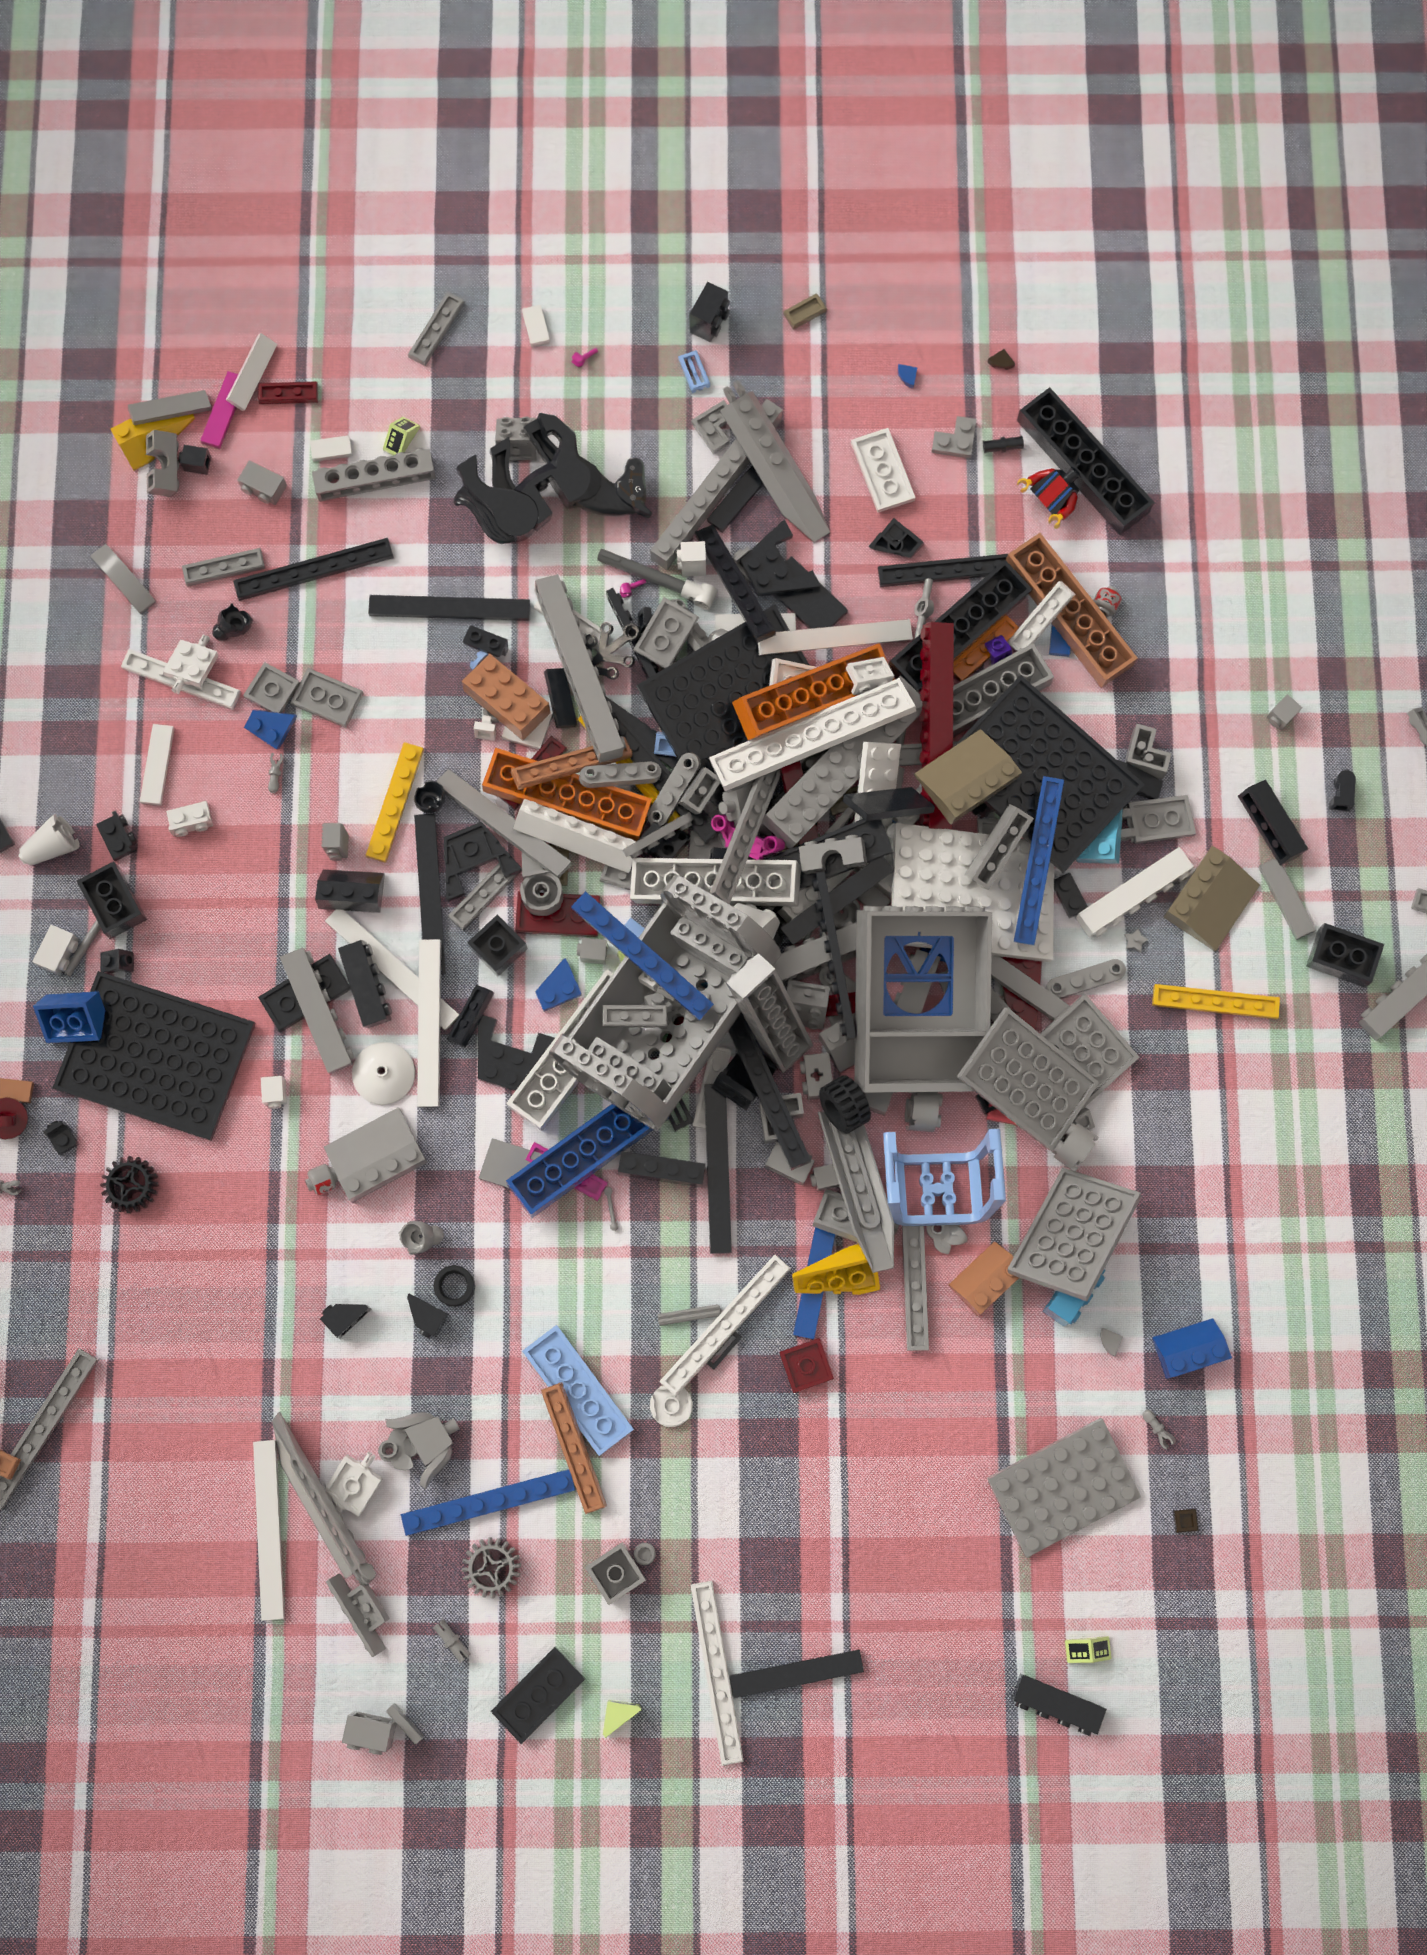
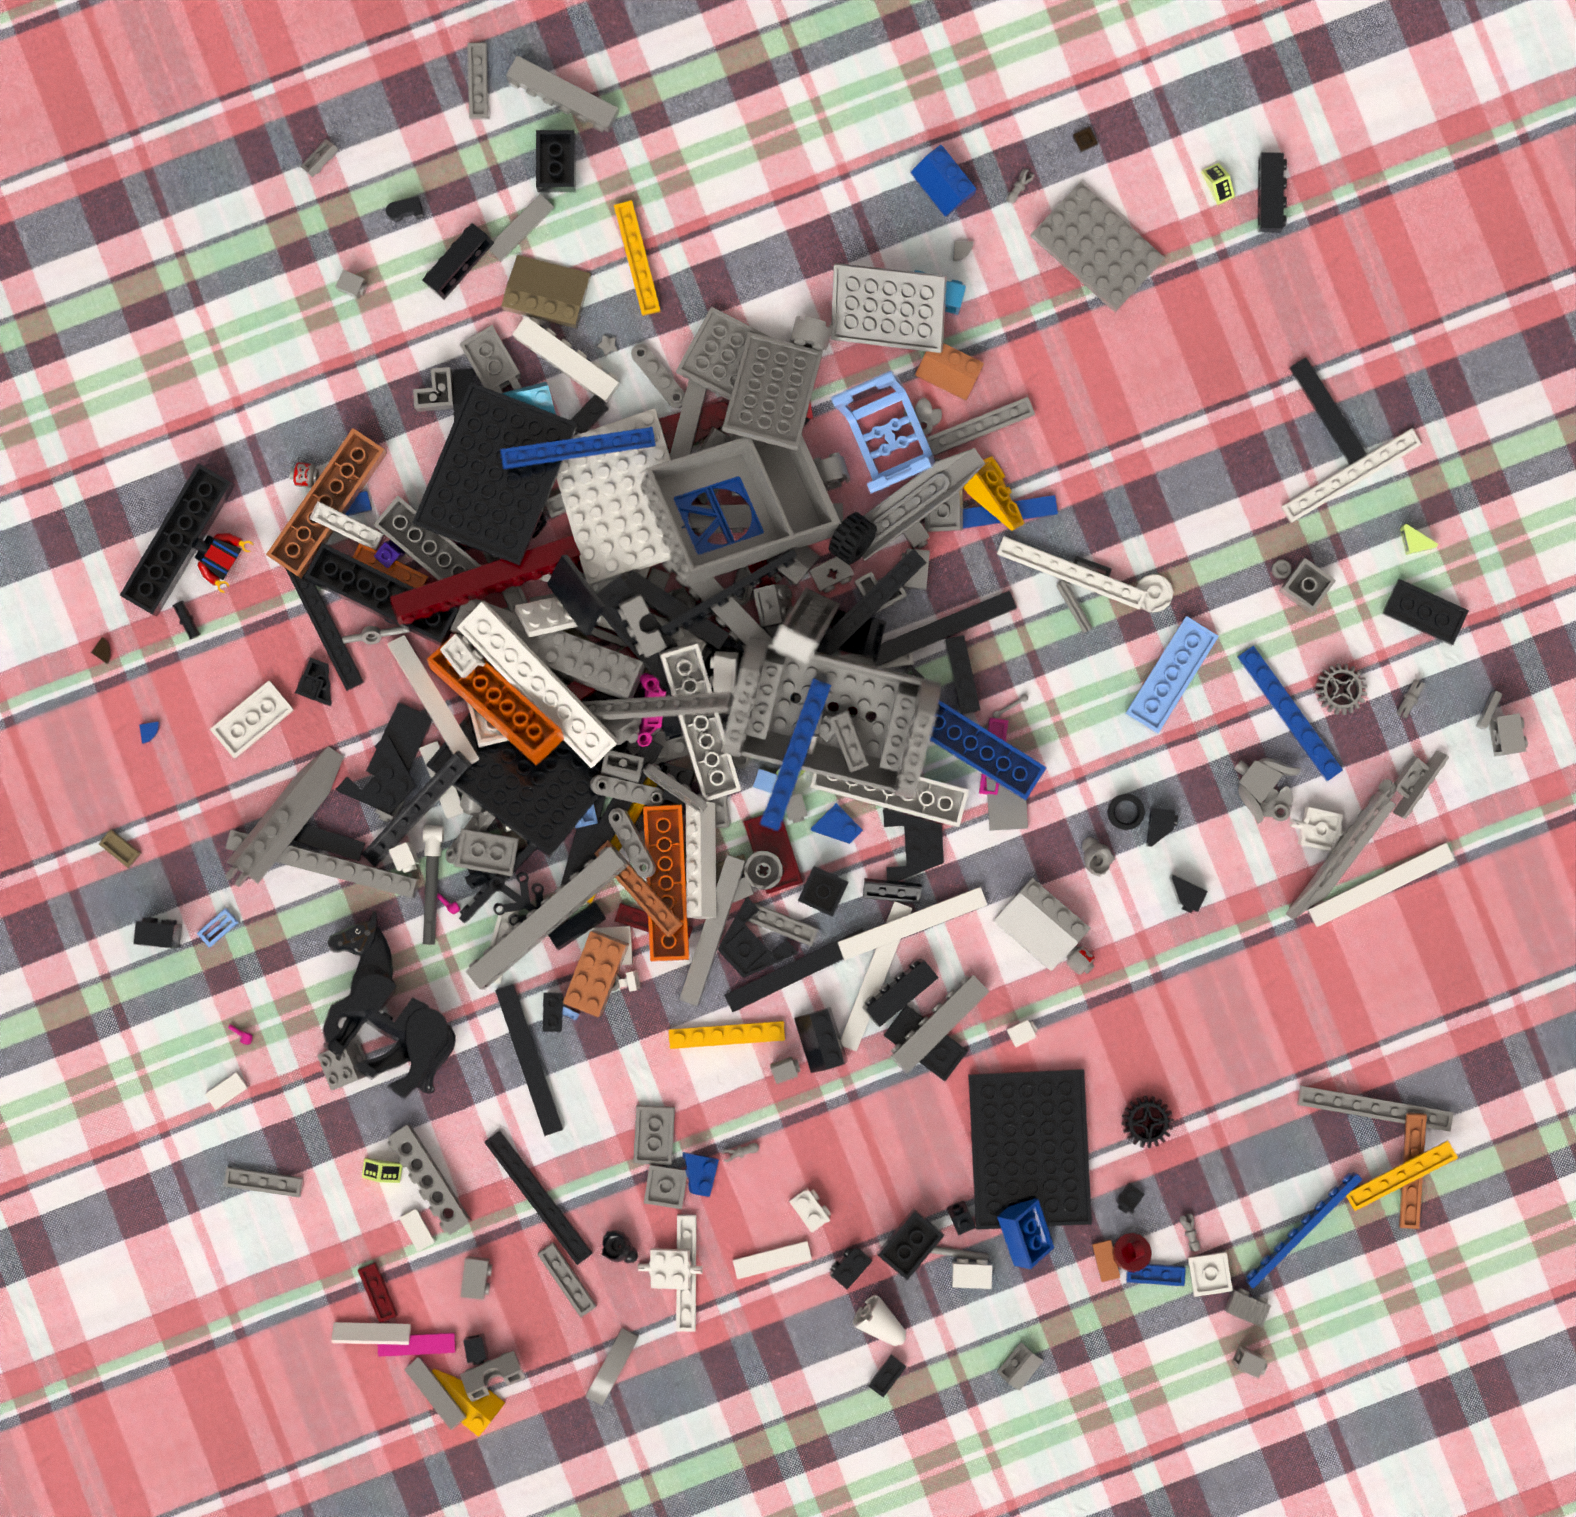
camera: 110 degrees left, 10 degrees up
white dish [352,1042,415,1105] -> none
black hair [414,780,445,813] -> none
nougat tile [541,1382,607,1514] -> none
light grey plate [691,400,730,454] -> none
dark red plate [779,1338,834,1393] -> none
dark tan slope [914,729,1022,824] -> none
light grey plate [931,416,976,458] -> none
light grey brick [965,804,1034,890] -> none
light grey tile [1072,1107,1095,1129] -> none

